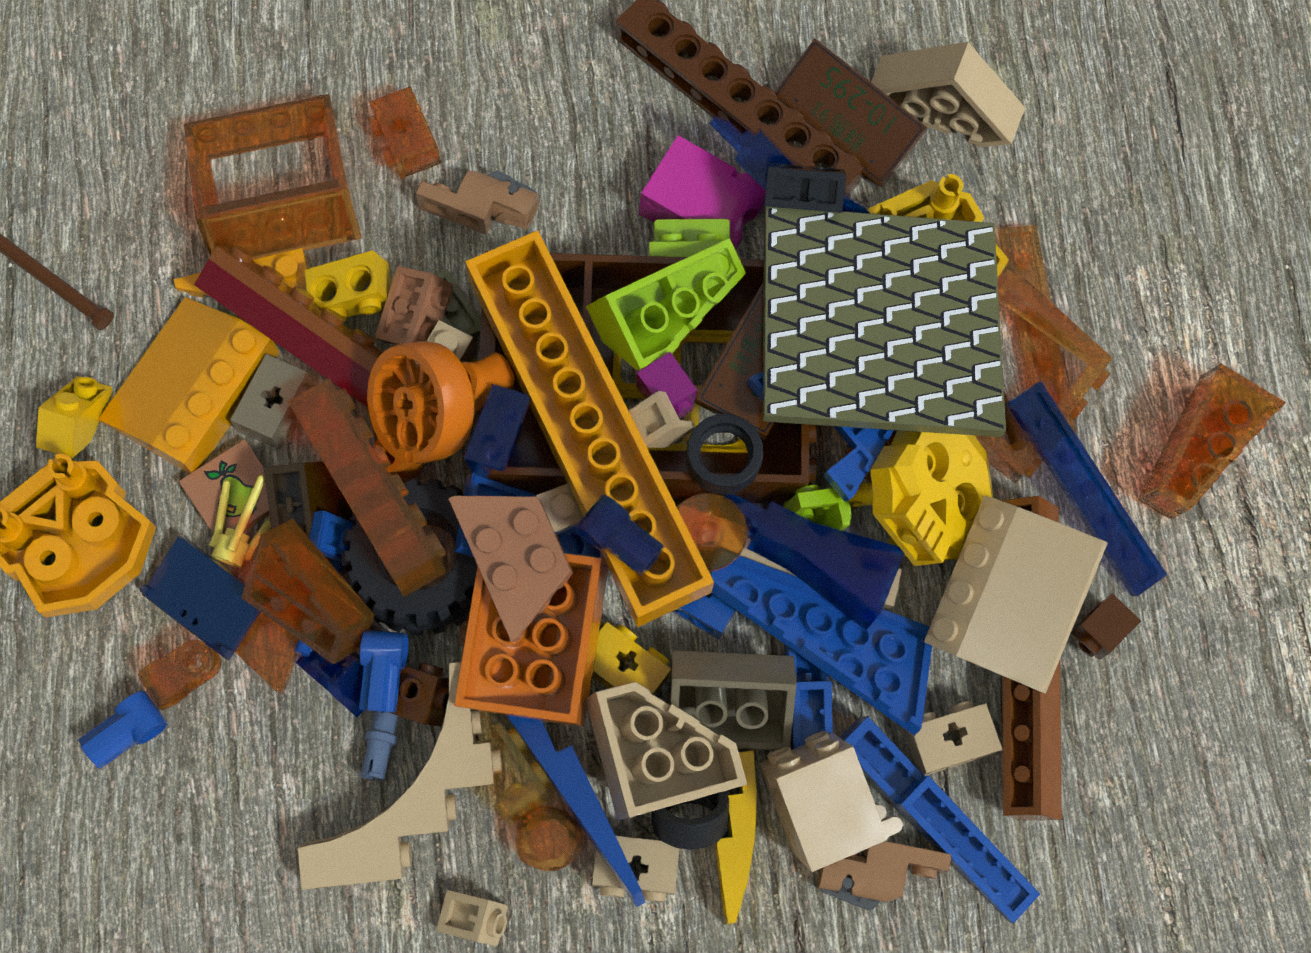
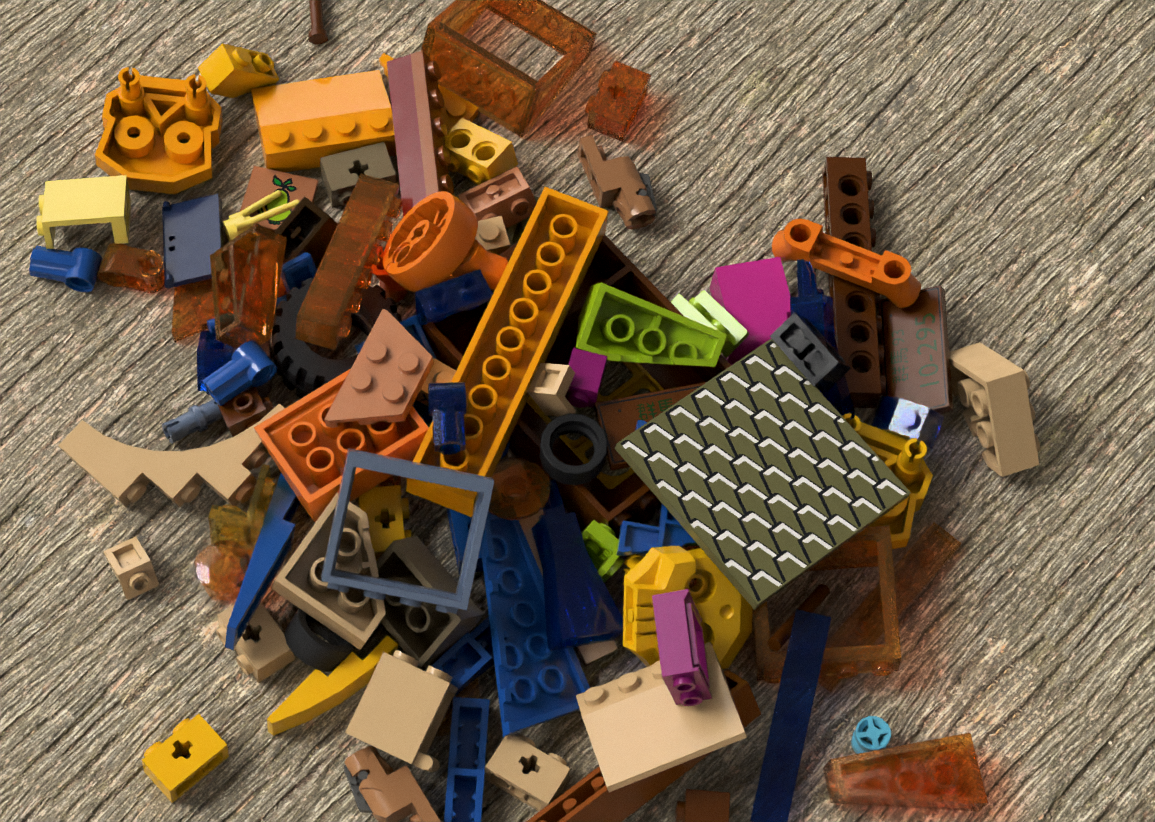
camera: 45 degrees right, 10 degrees down
none -> light yellow panel [37,175,131,249]
none -> sand blue window [321,448,494,614]
none -> magenta window [652,589,712,706]
none -> orange plate [772,218,921,308]
none -> medium azure wheel [851,716,891,759]
none -> clear blue slope [871,396,944,449]

